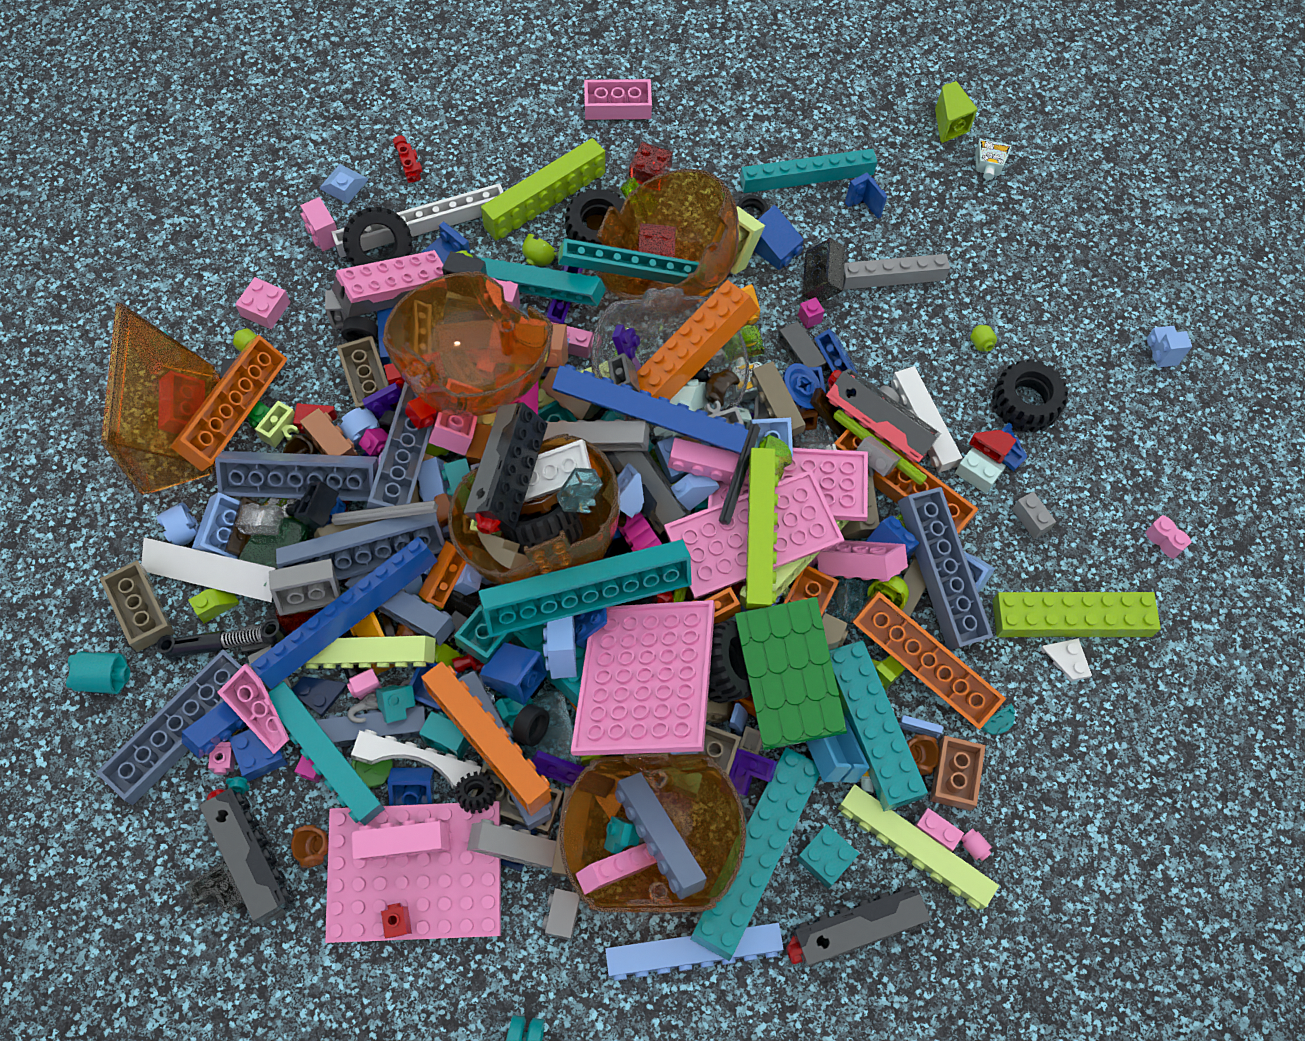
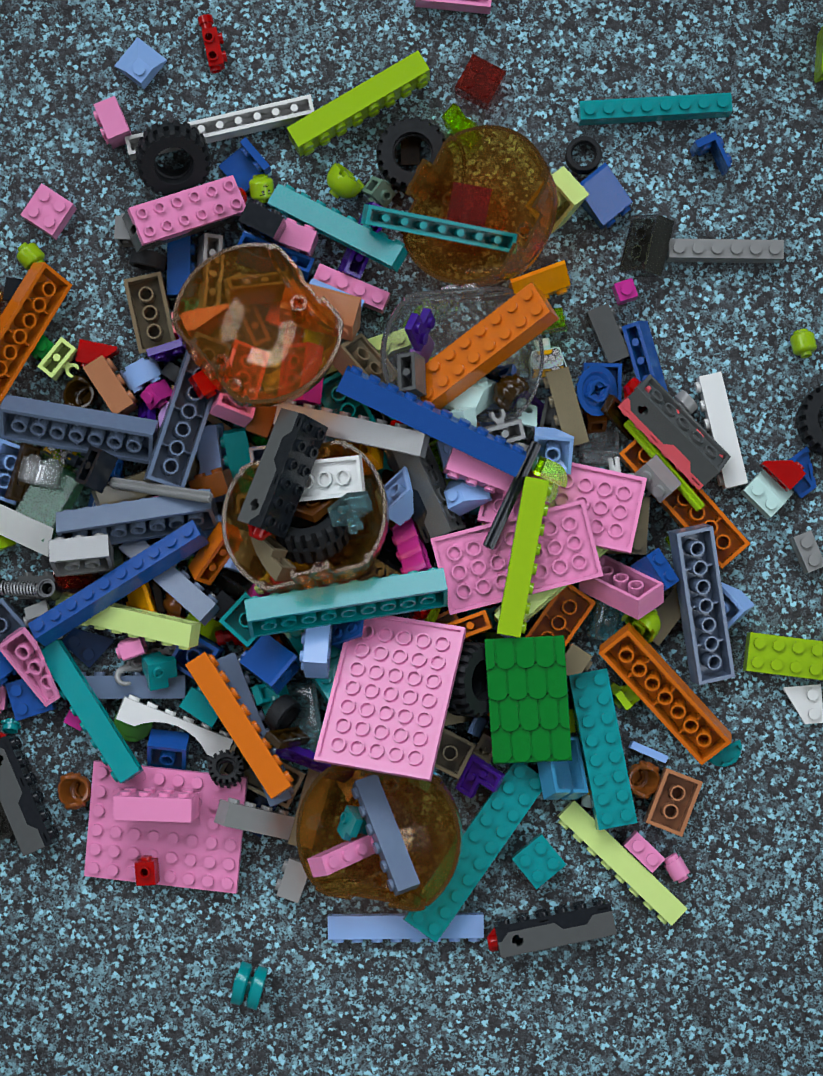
camera: 10 degrees right, 20 degrees up
none -> dark brown tile [264,726,310,749]

